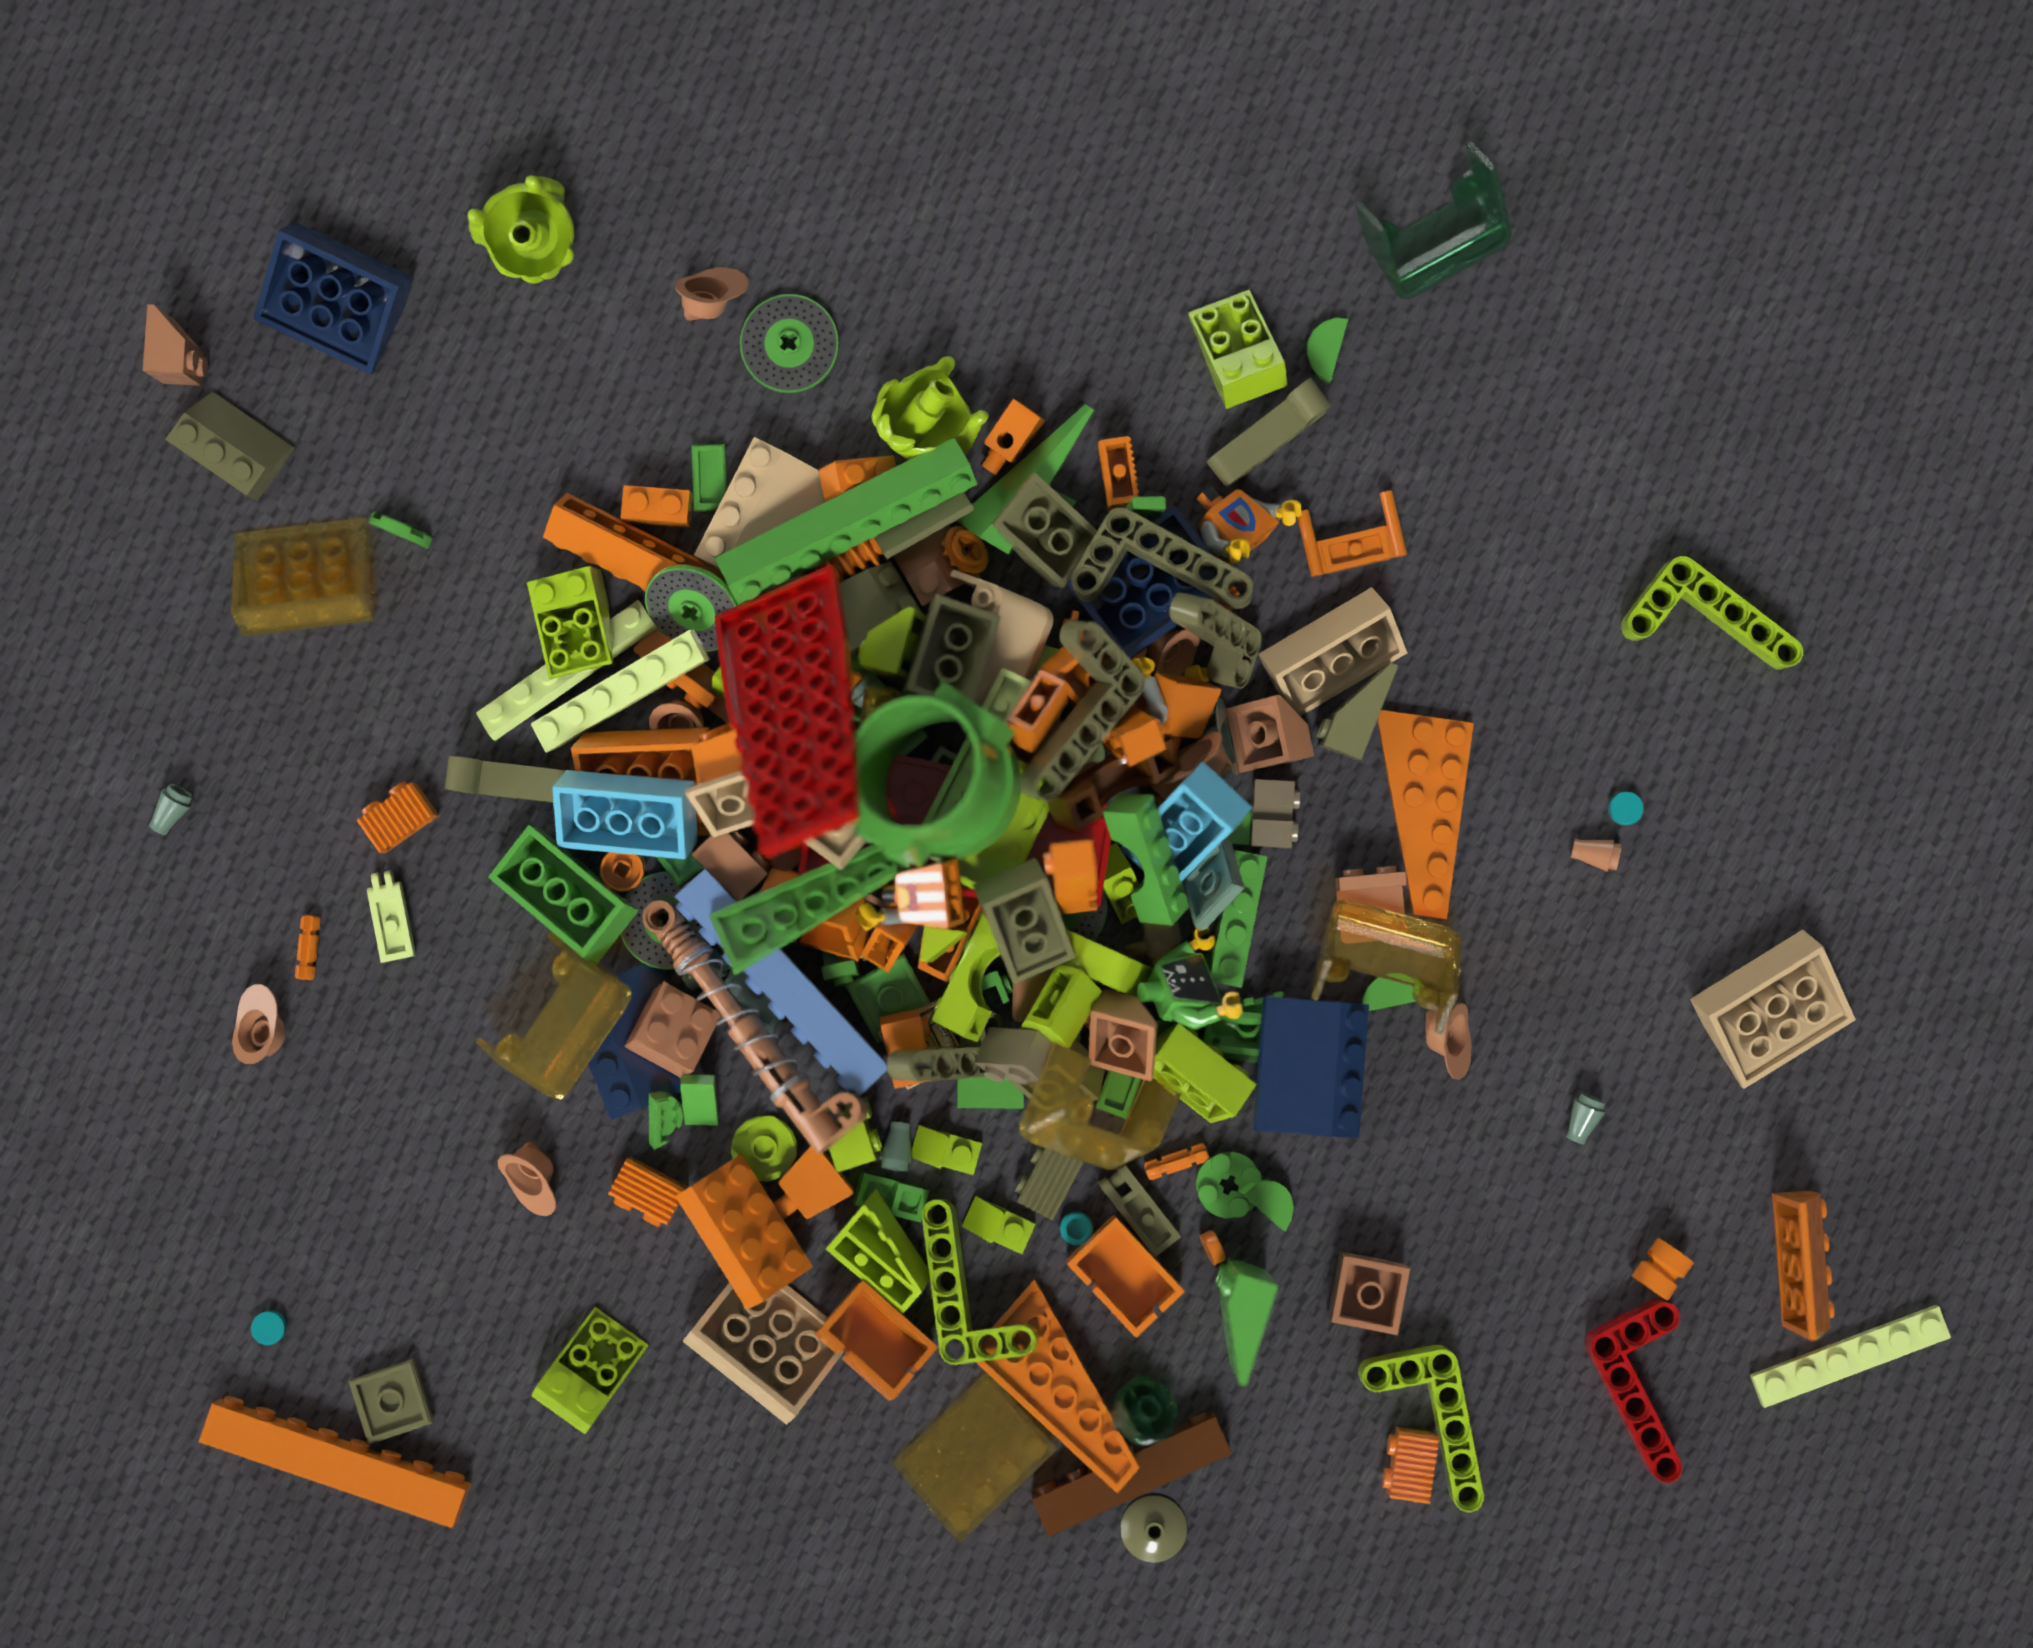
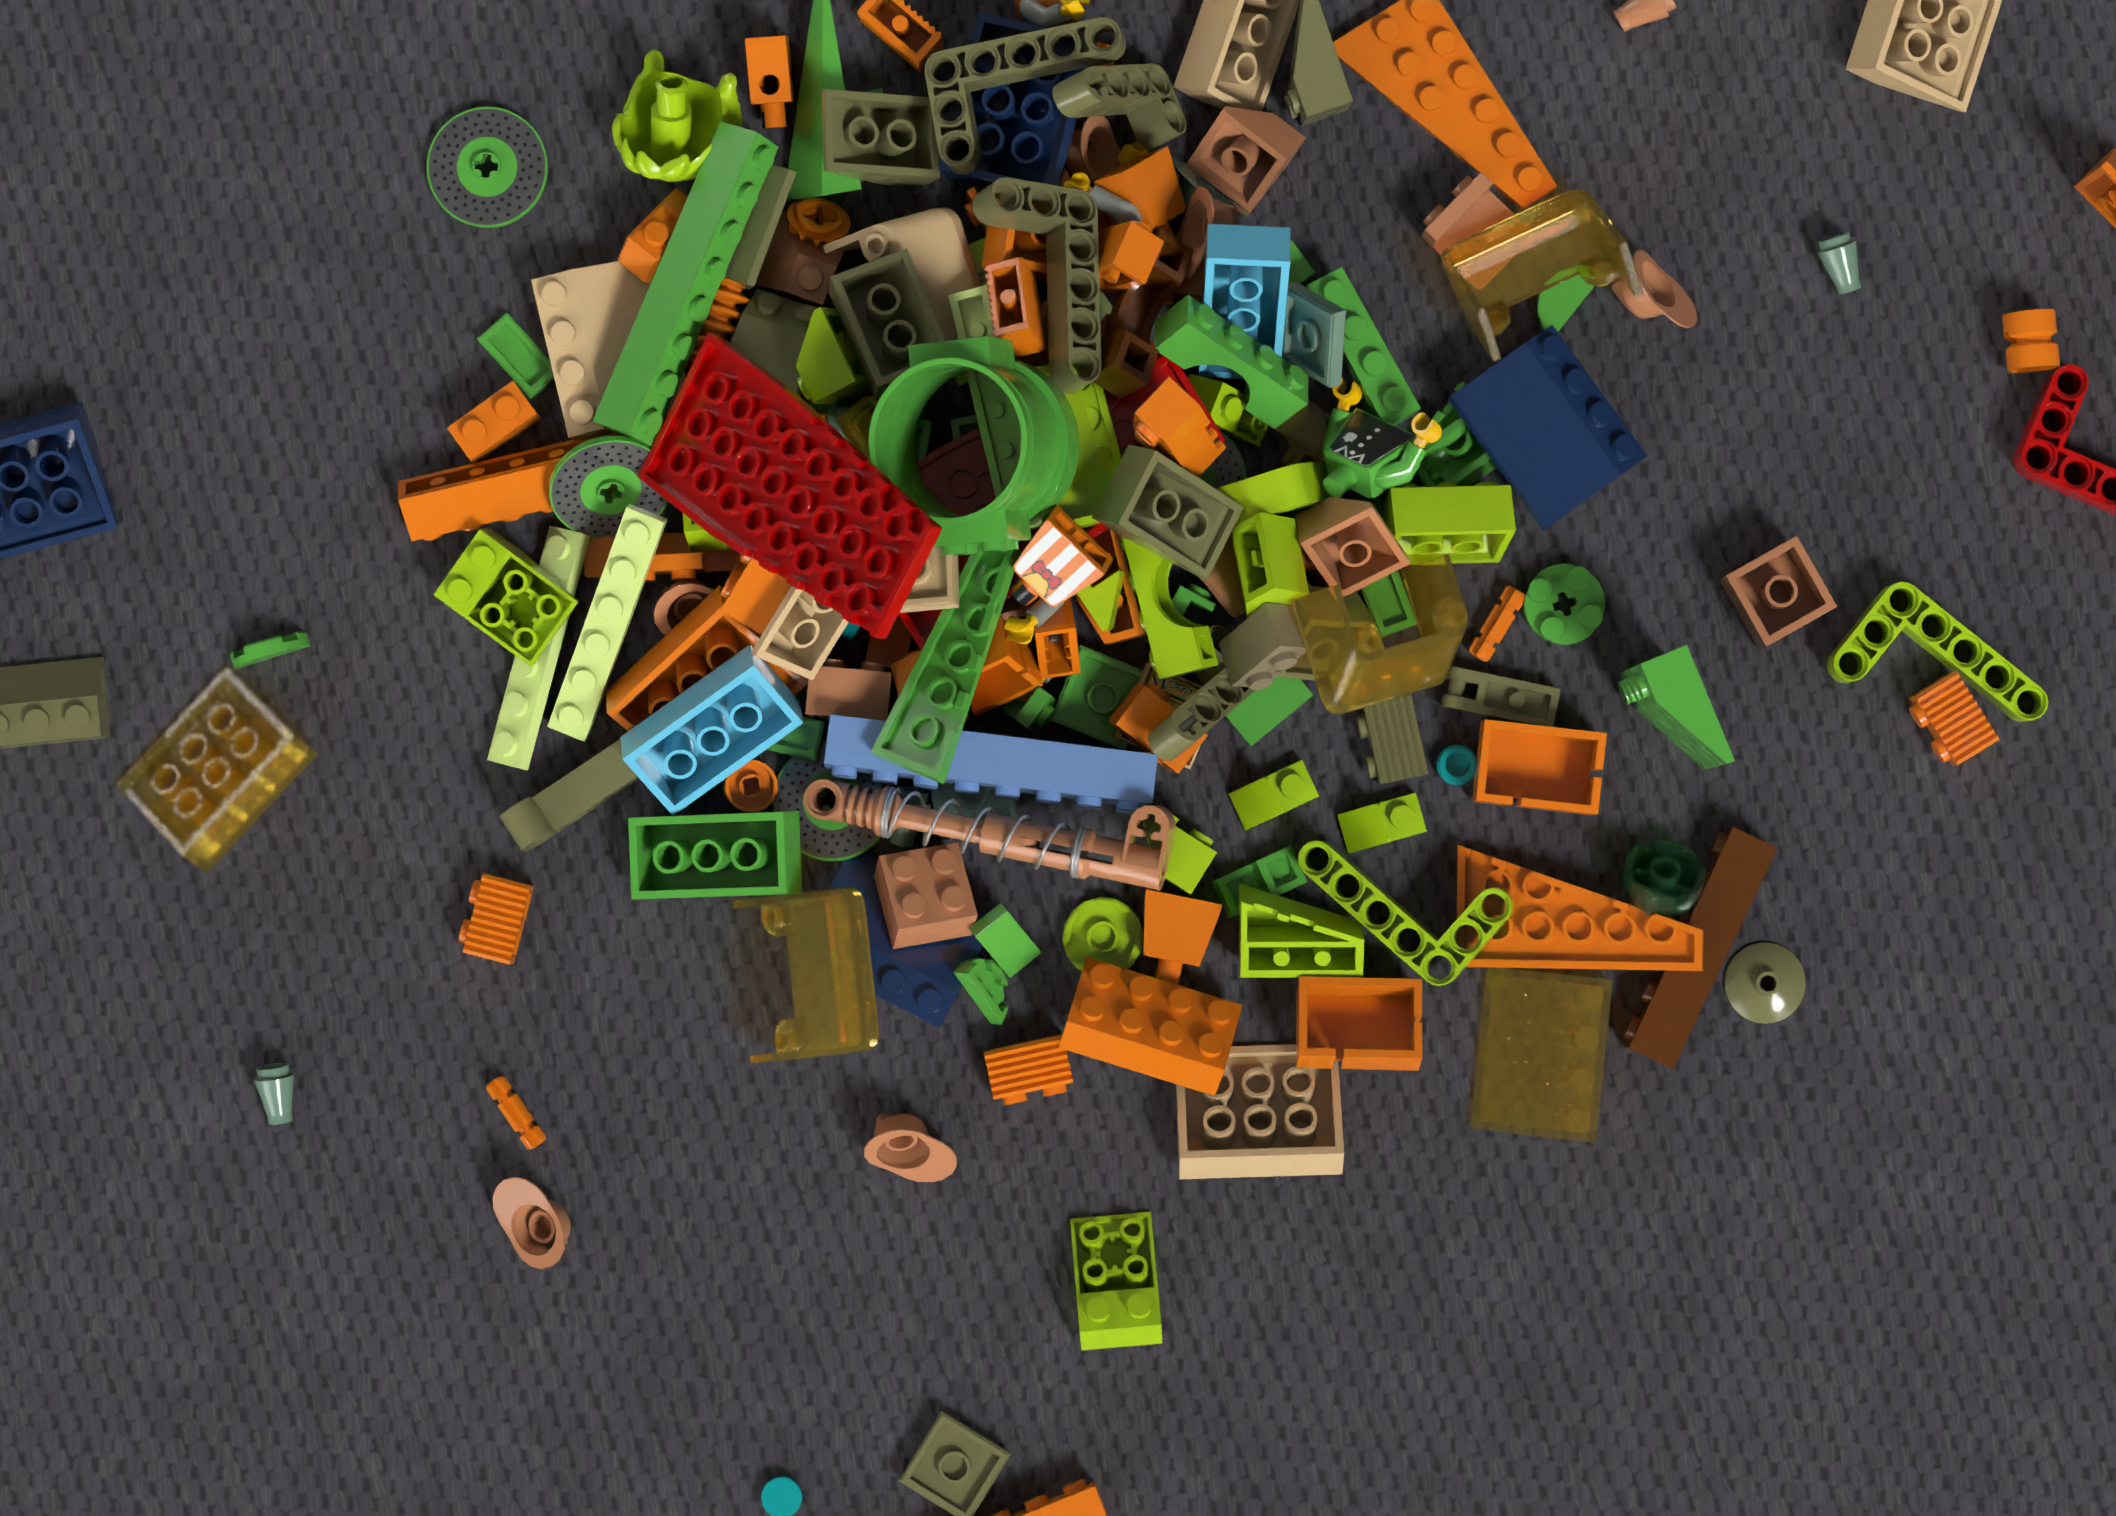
camera: 35 degrees left, 0 degrees up
yellowish green hinge [367,870,416,963] -> none
lime piece [468,175,575,284] -> none
nougat piece [675,267,749,321] -> none
sand green cone [879,1122,912,1171] -> none
bright green tile [1120,496,1166,528] -> none
orange tile [1200,1230,1226,1265] -> none
bright green tile [1239,1178,1294,1232] -> none
dark tan brick [1249,779,1300,849] -> none

